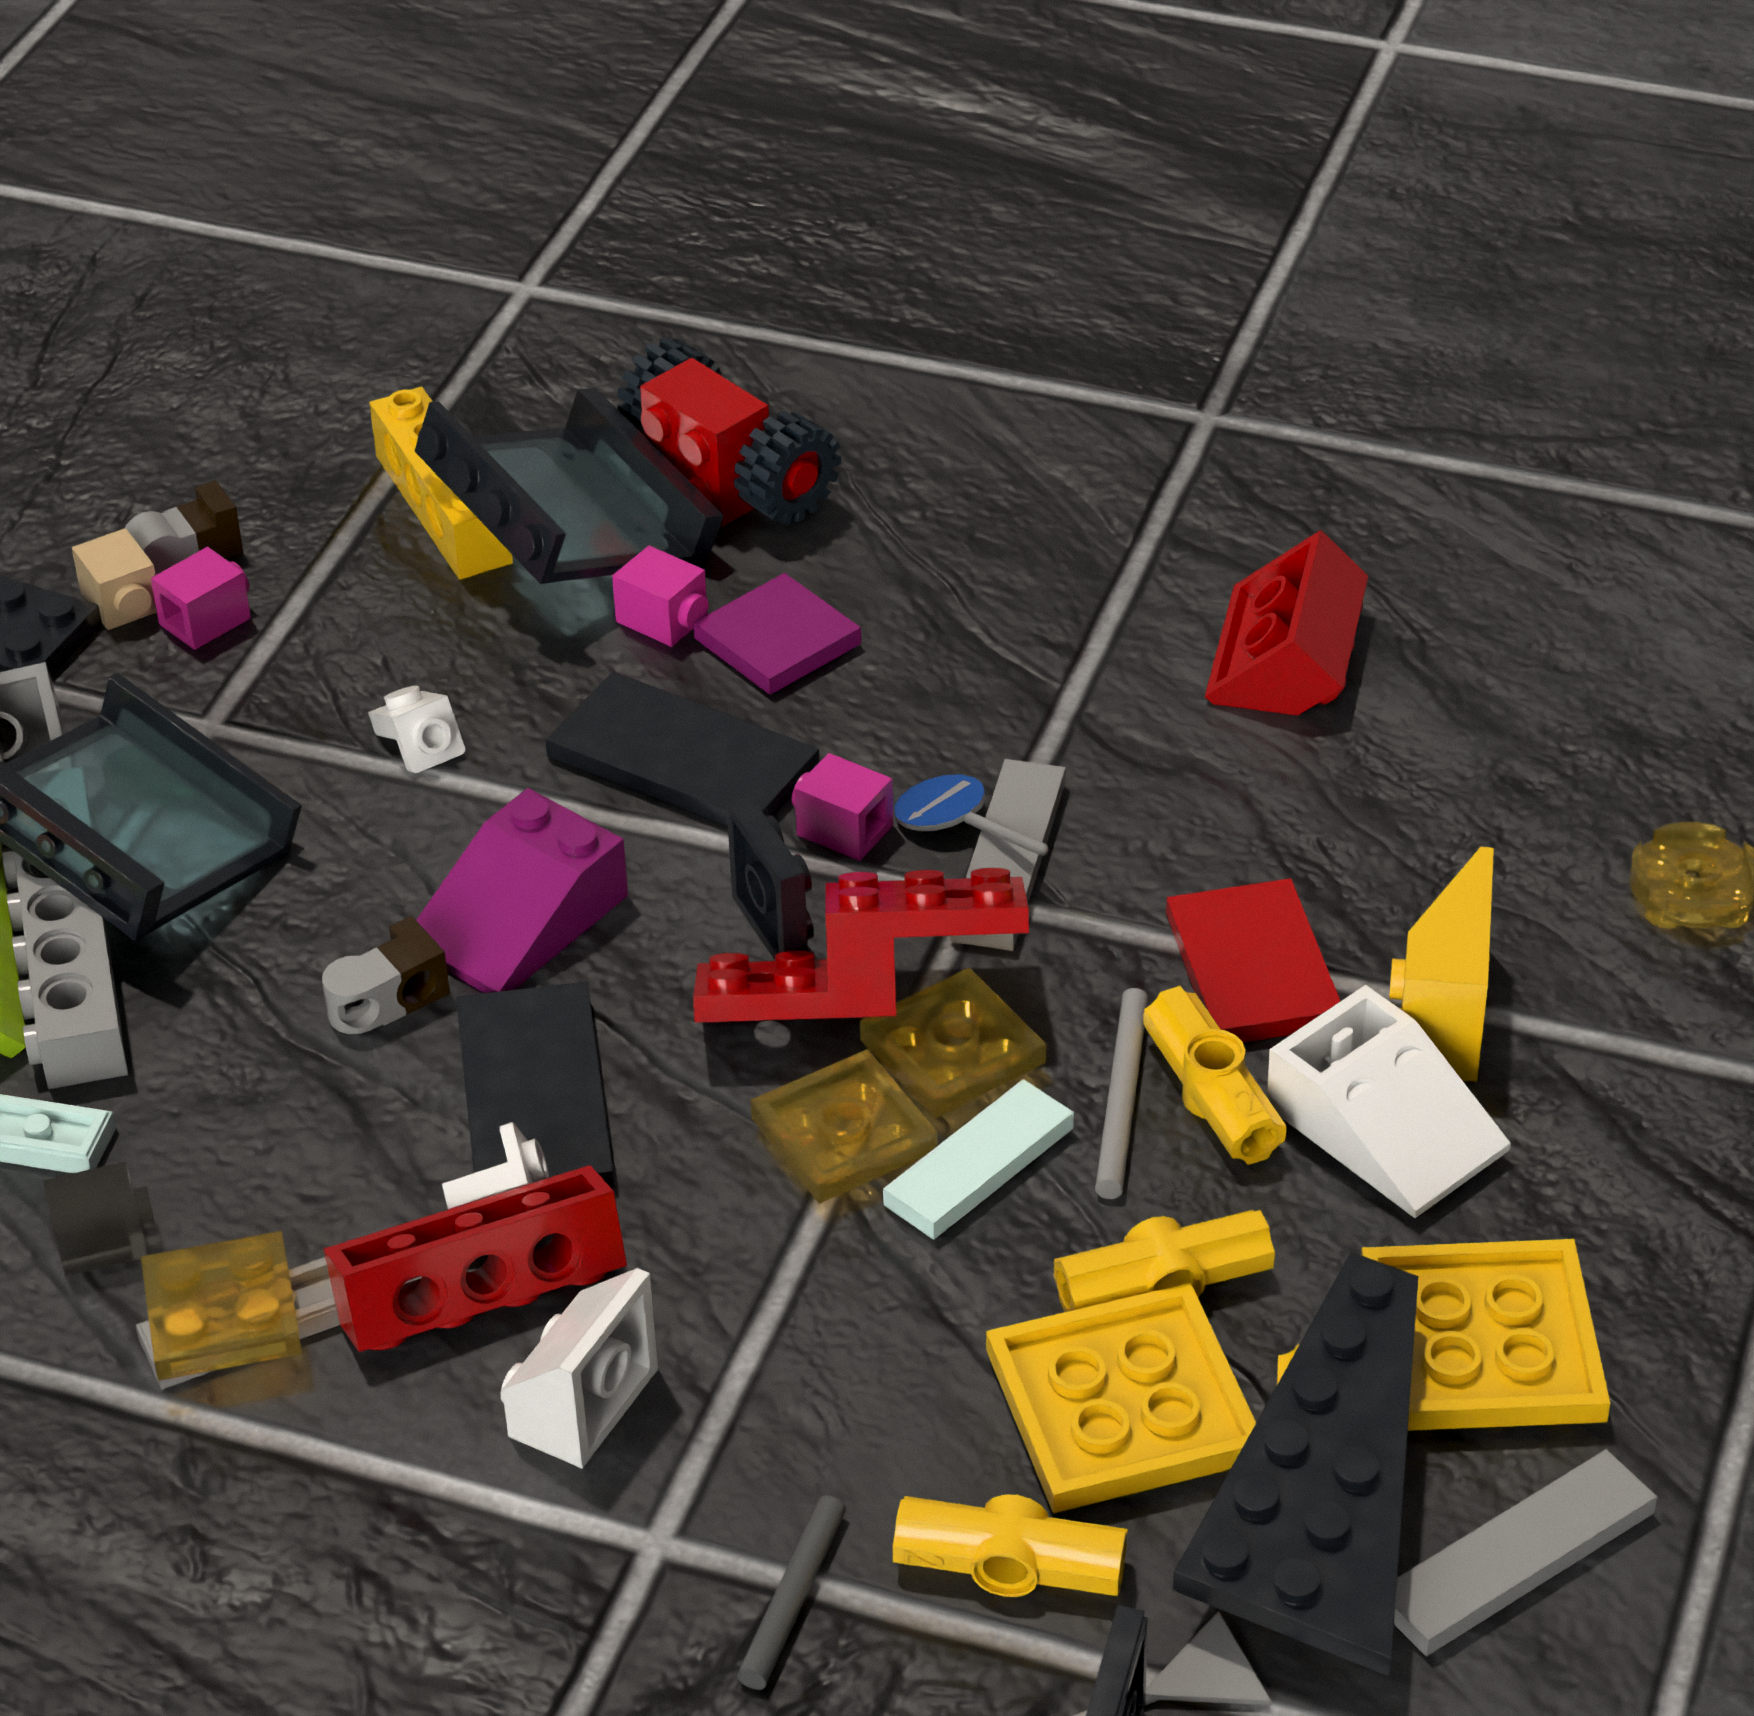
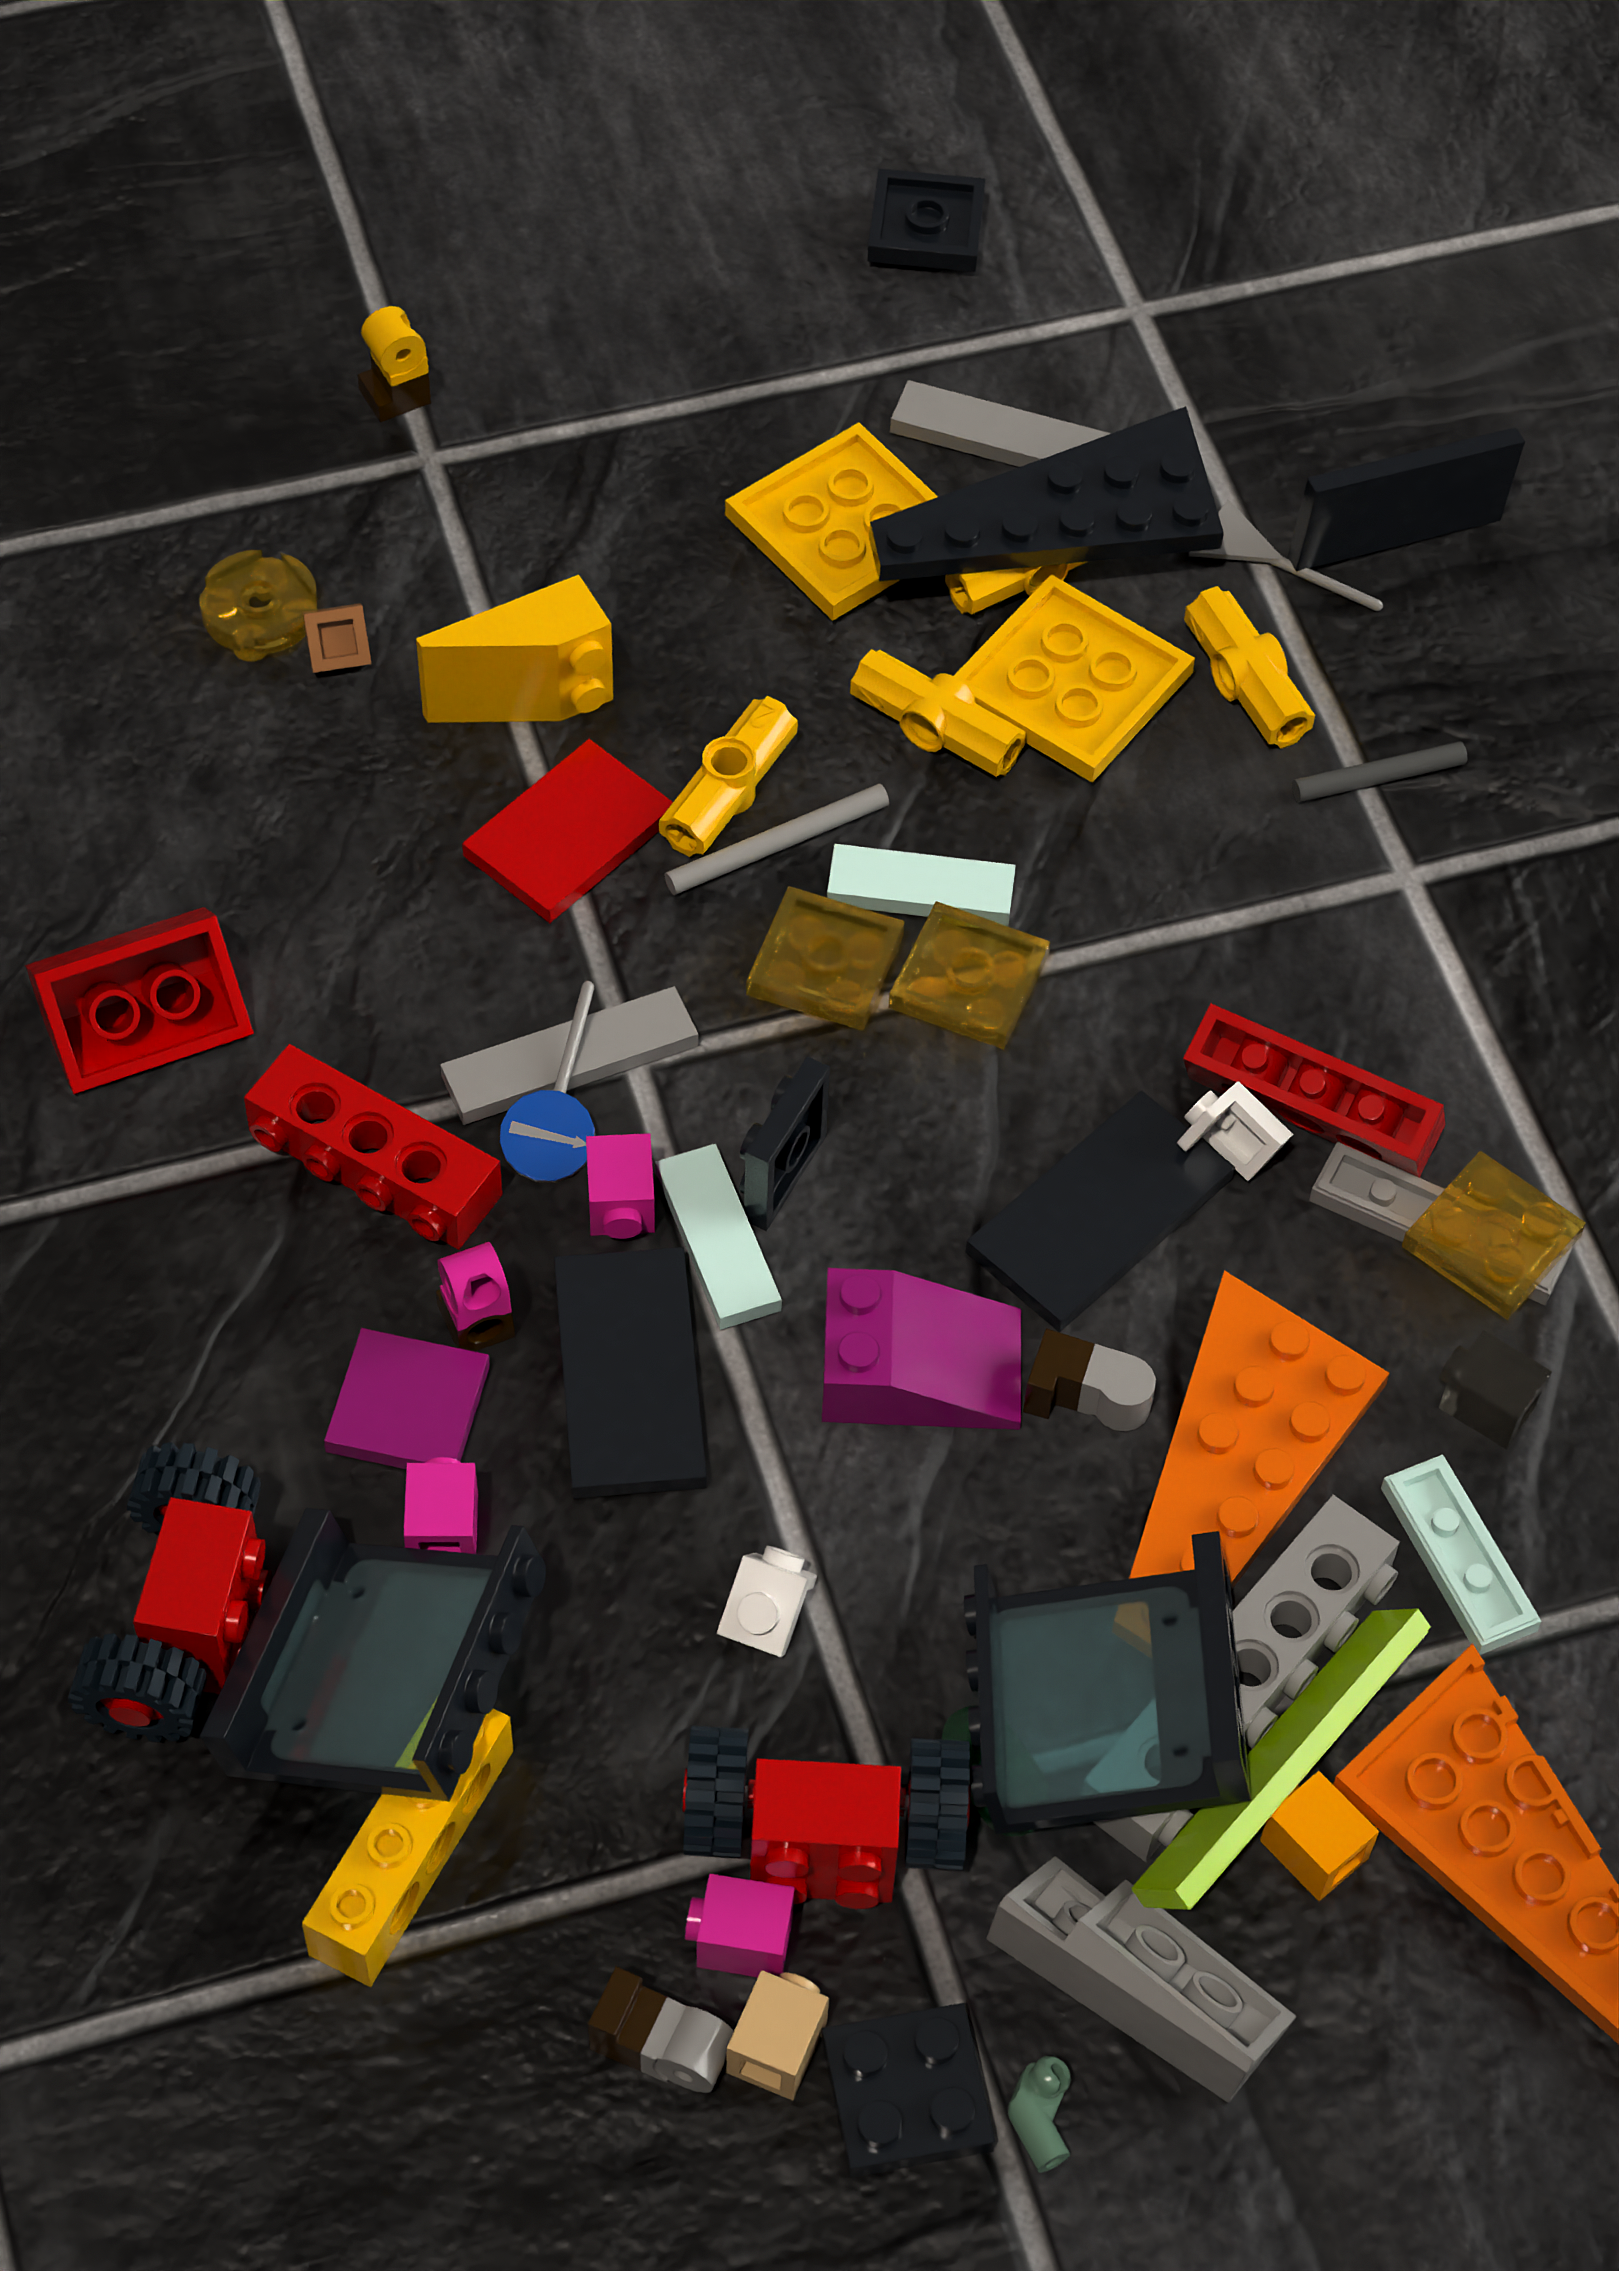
camera: 130 degrees left, 15 degrees up
white slope [501,1268,658,1469] -> none
red bracket [693,868,1029,1023] -> none
white slope [1267,985,1511,1218] -> none
none -> red brick [244,1044,503,1250]
none -> medium nougat plate [302,603,372,673]
none -> dark pink leg [436,1242,515,1351]
none -> light aqua tile [655,1143,782,1330]
none -> brick [683,1725,970,1909]
none -> orange wing [1112,1270,1390,1662]

